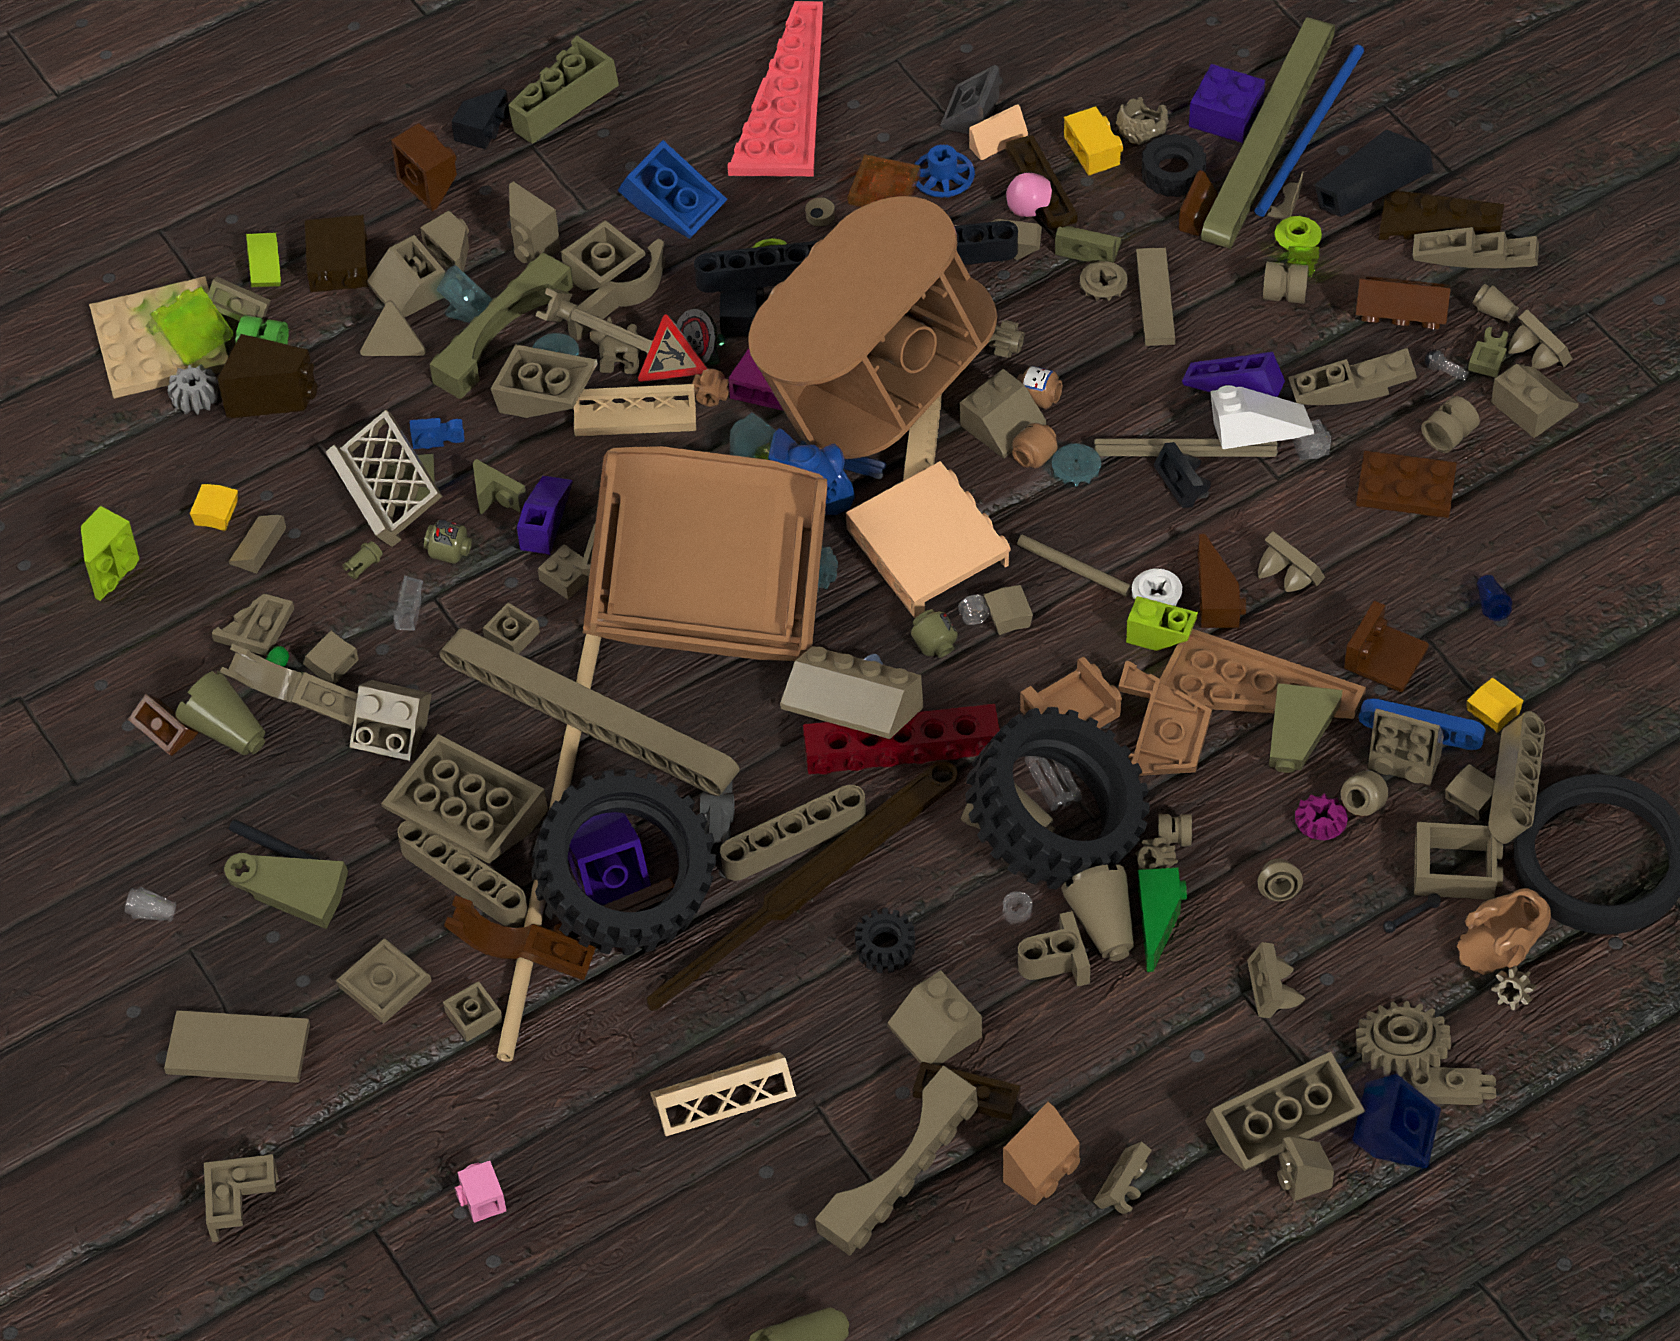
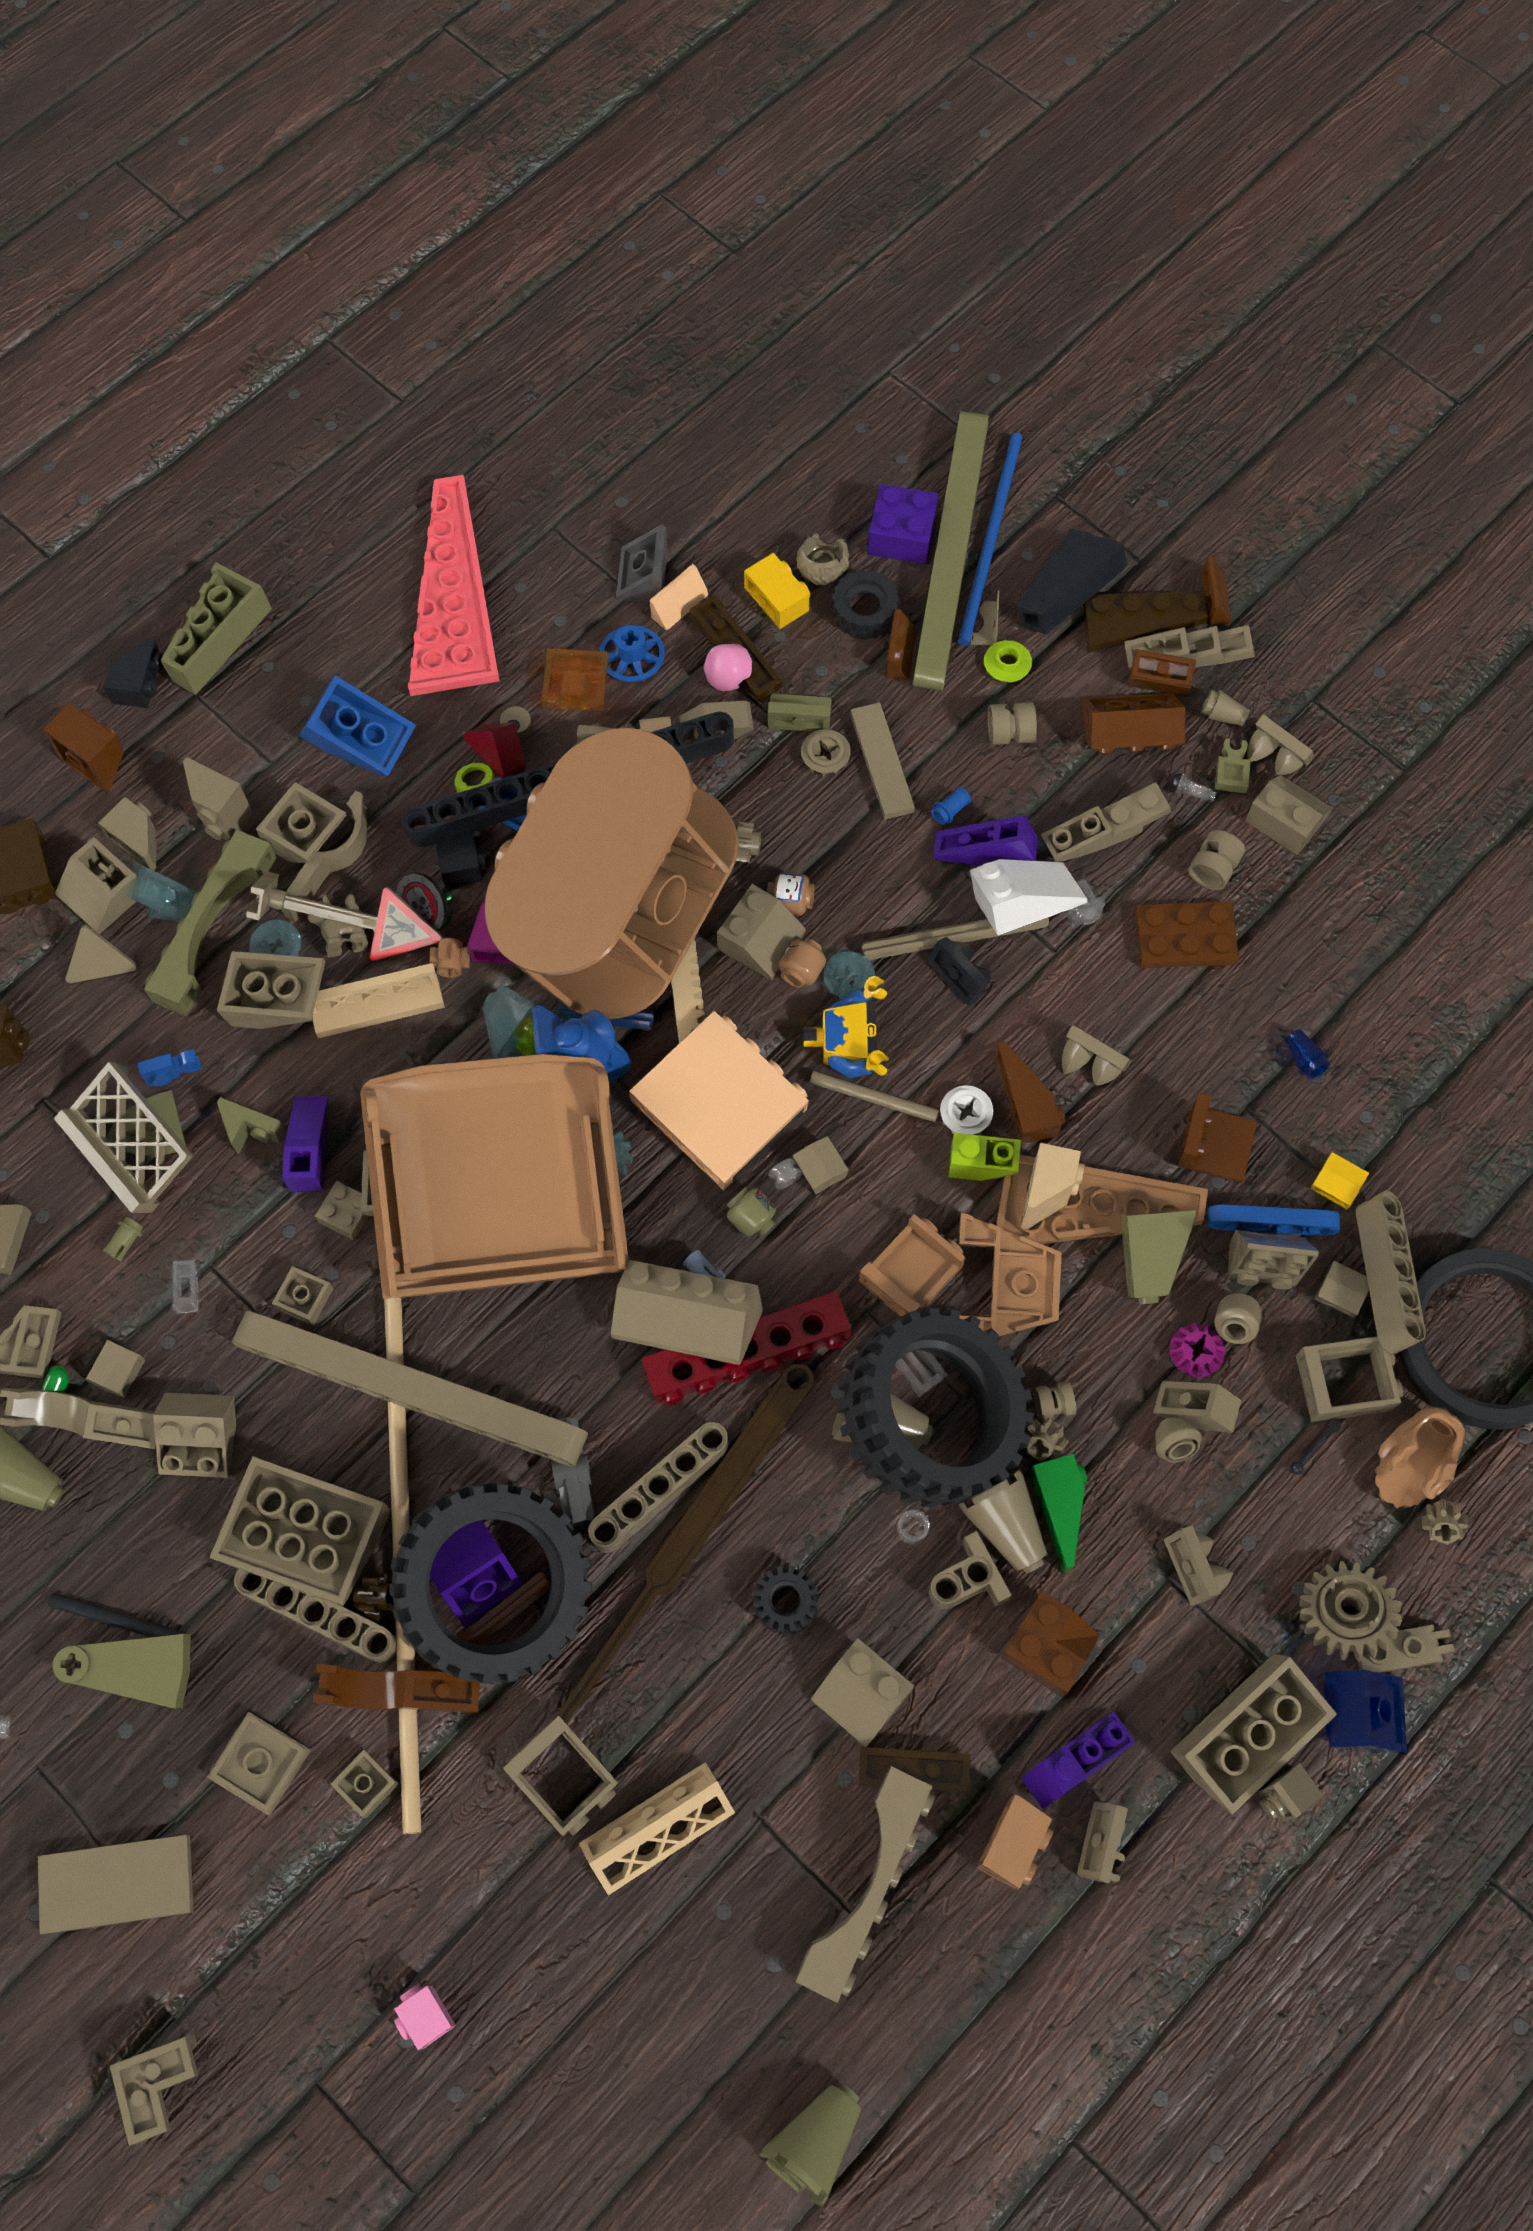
camera: 15 degrees left, 15 degrees up
olive head [424,520,472,564] -> none
clear neon green tile [1287,246,1319,277] -> none
none -> dark brown gear [353,1573,395,1619]
none -> dark red slope [463,722,526,778]
none -> dark tan window [503,1715,618,1836]
none -> torso [803,976,889,1078]
none -> blue pin [931,787,971,825]
none -> reddish brown slope [1001,1590,1100,1698]
none -> tan slope [1021,1143,1085,1229]
none -> dark purple slope [1021,1711,1135,1809]
none -> reddish brown slope [1128,649,1196,696]
none -> dark tan slope [1153,1381,1241,1433]
none -> reddish brown slope [1202,557,1232,625]

